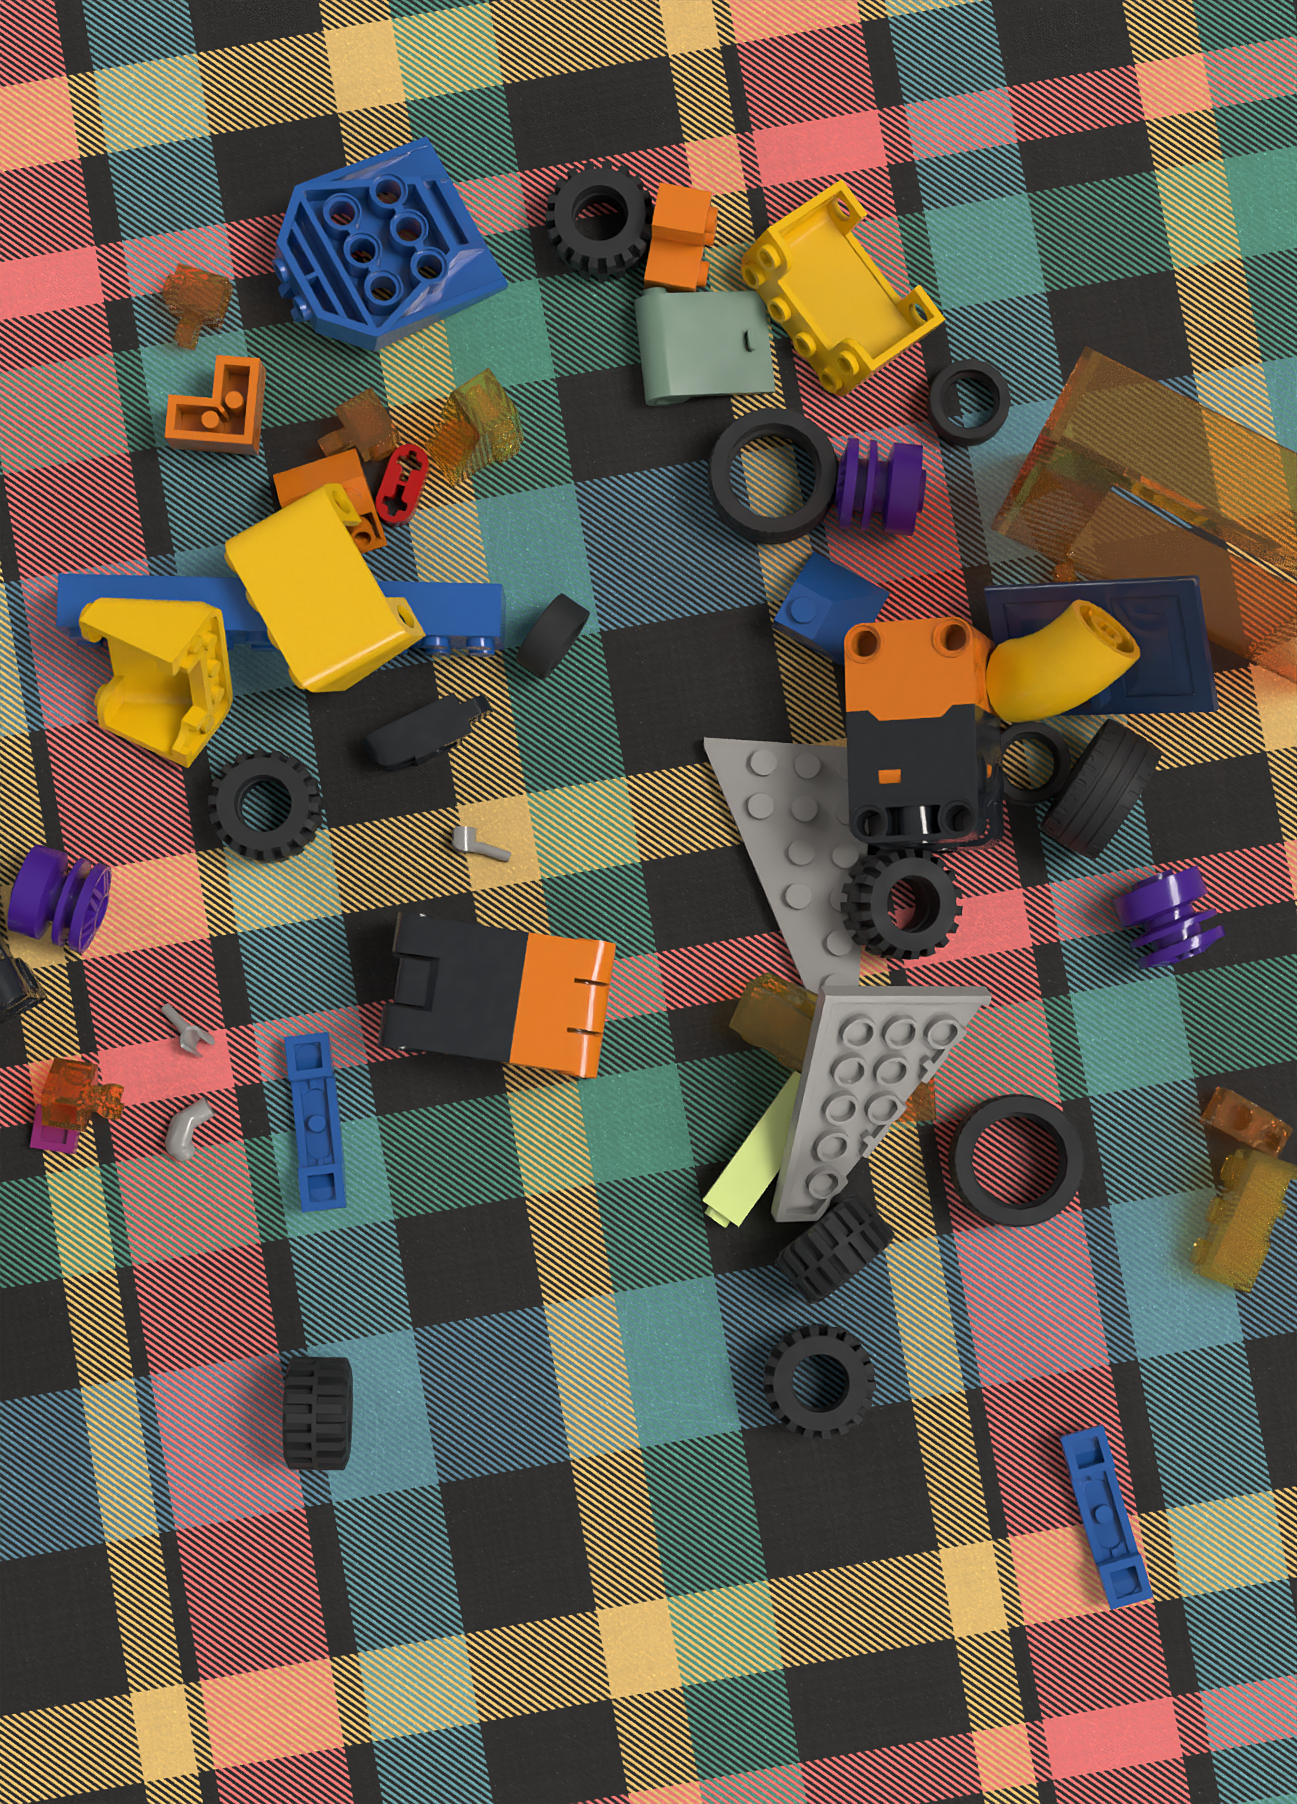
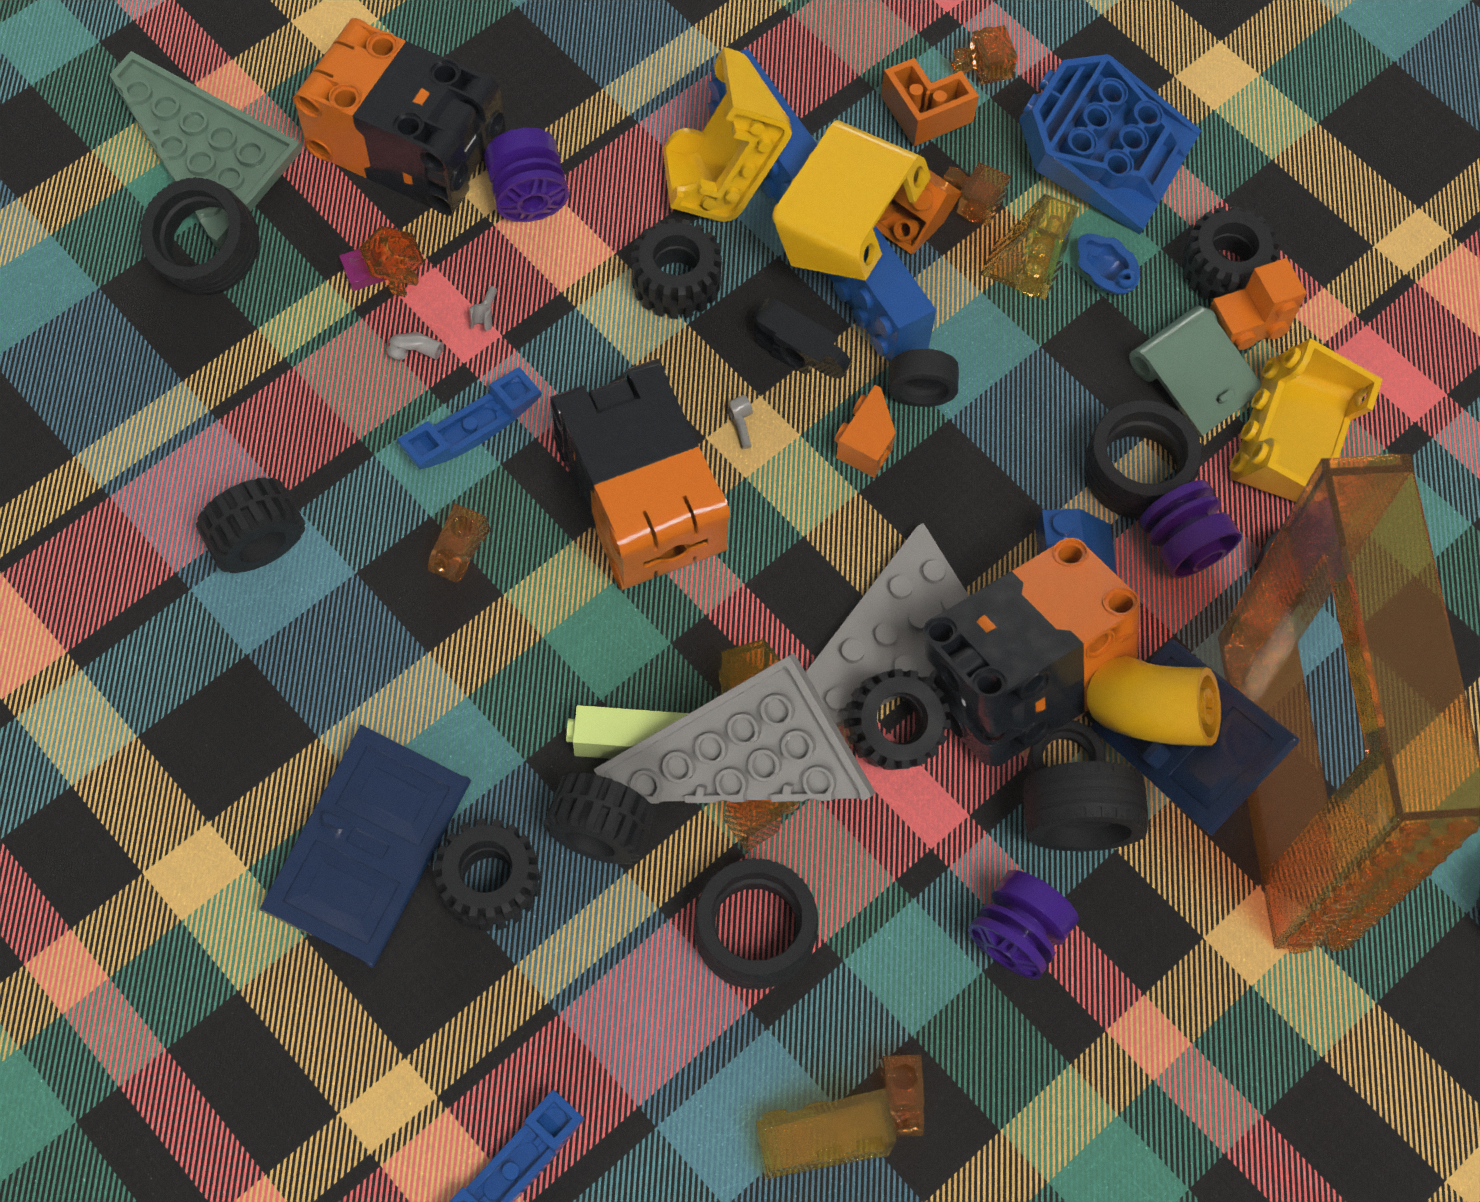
camera: 50 degrees right, 20 degrees down
red beam [375,444,430,527] -> none
none -> dark blue door [259,725,471,968]
none -> clear orange leg [428,503,490,583]
none -> orange slope [834,385,896,478]
none -> blue arm [1078,233,1140,295]

